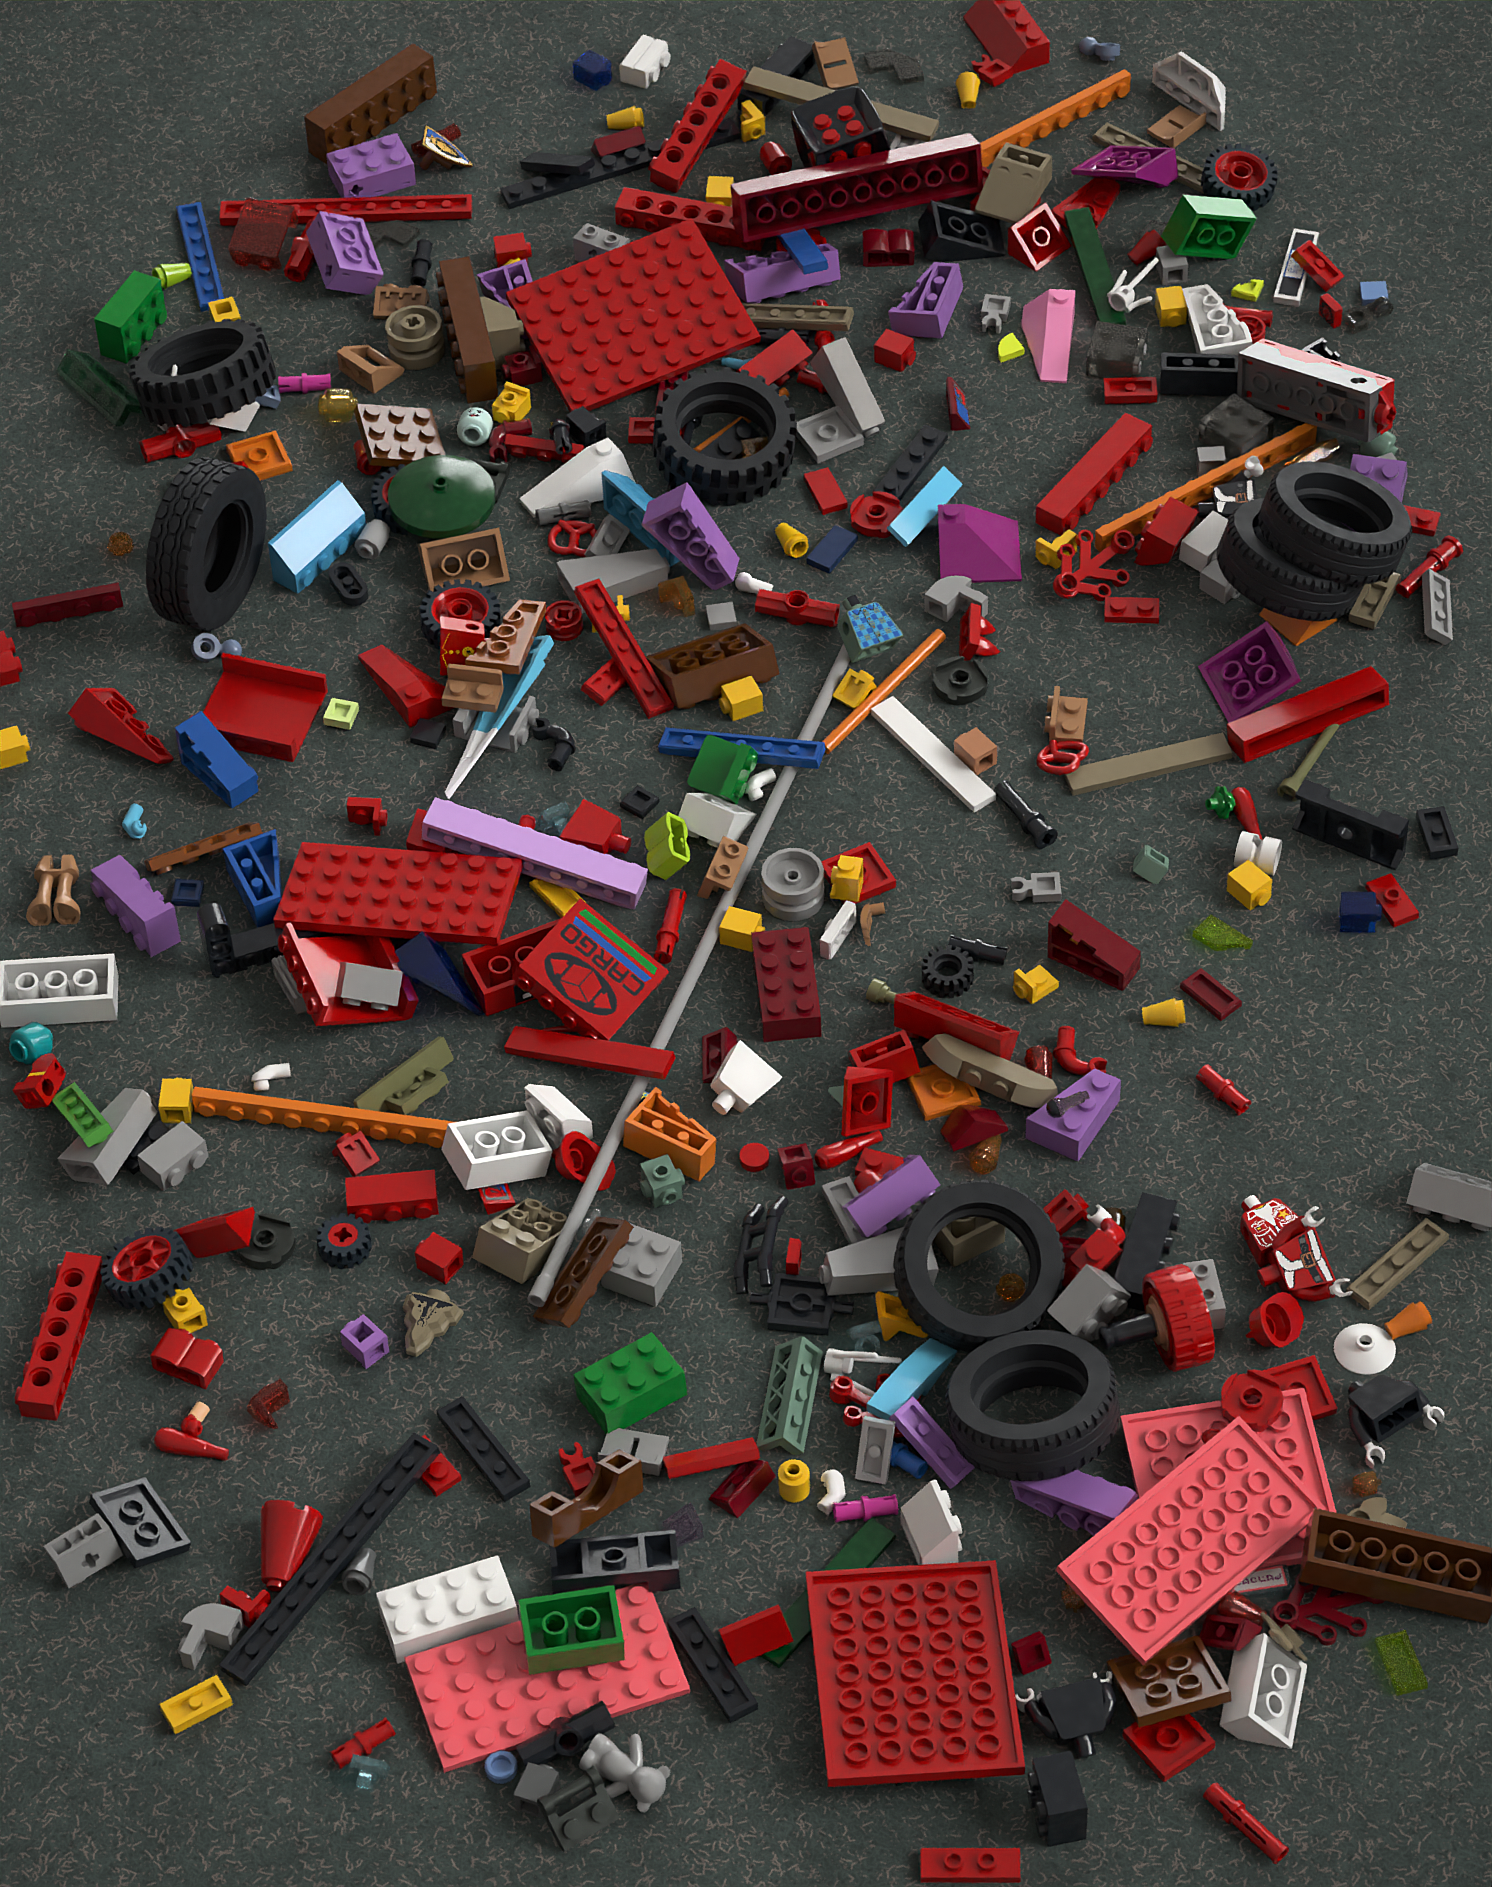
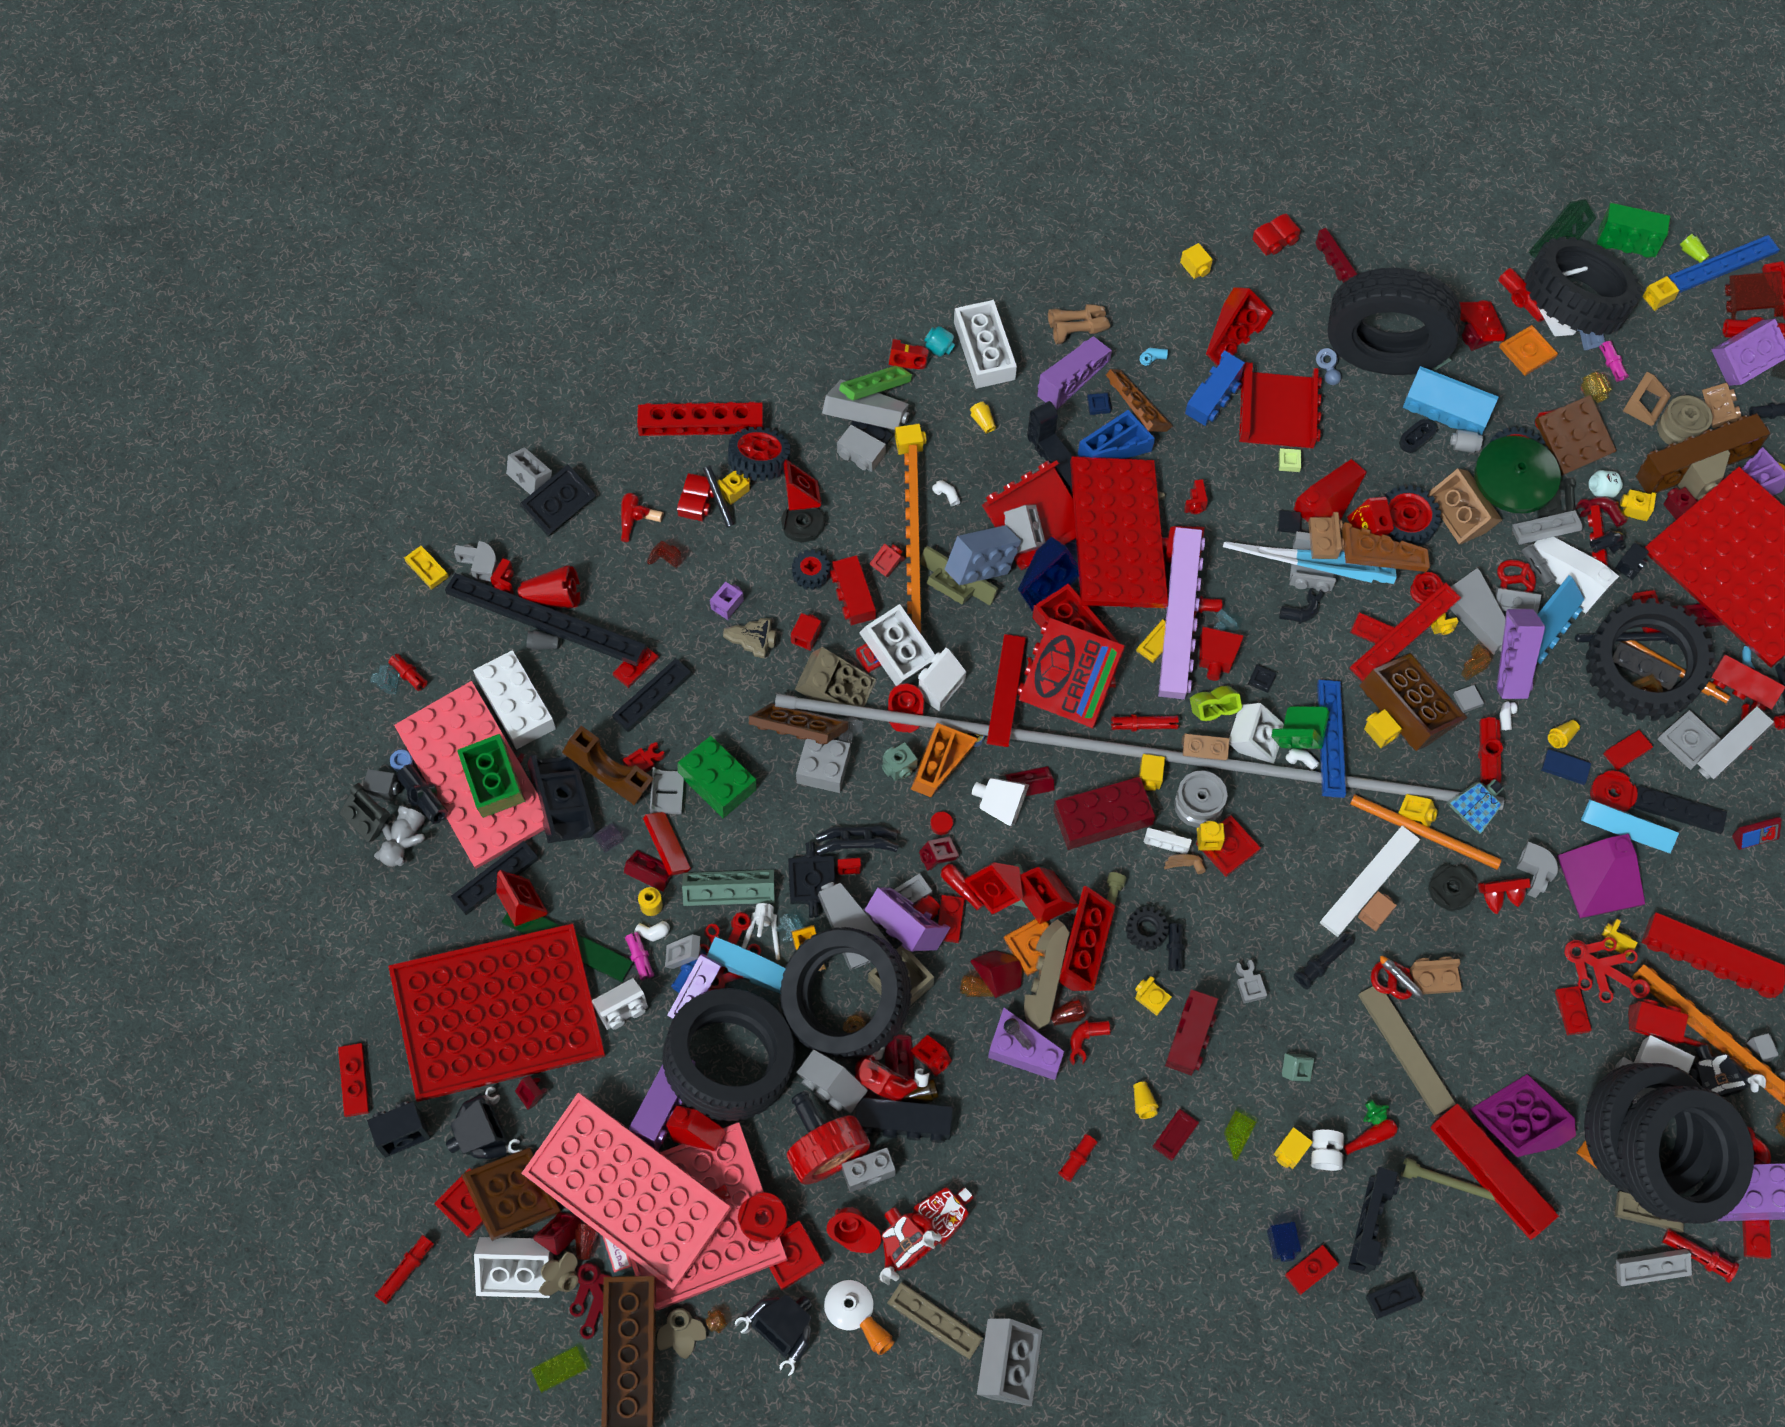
camera: 75 degrees right, 15 degrees up
none -> red slope [666,1106,726,1151]
none -> black bar [703,465,734,527]
none -> sand blue brick [944,525,1021,585]
none -> yellow cone [970,402,996,434]
none -> flat silver piece [1380,956,1423,998]
none -> light grey plate [1512,510,1582,545]

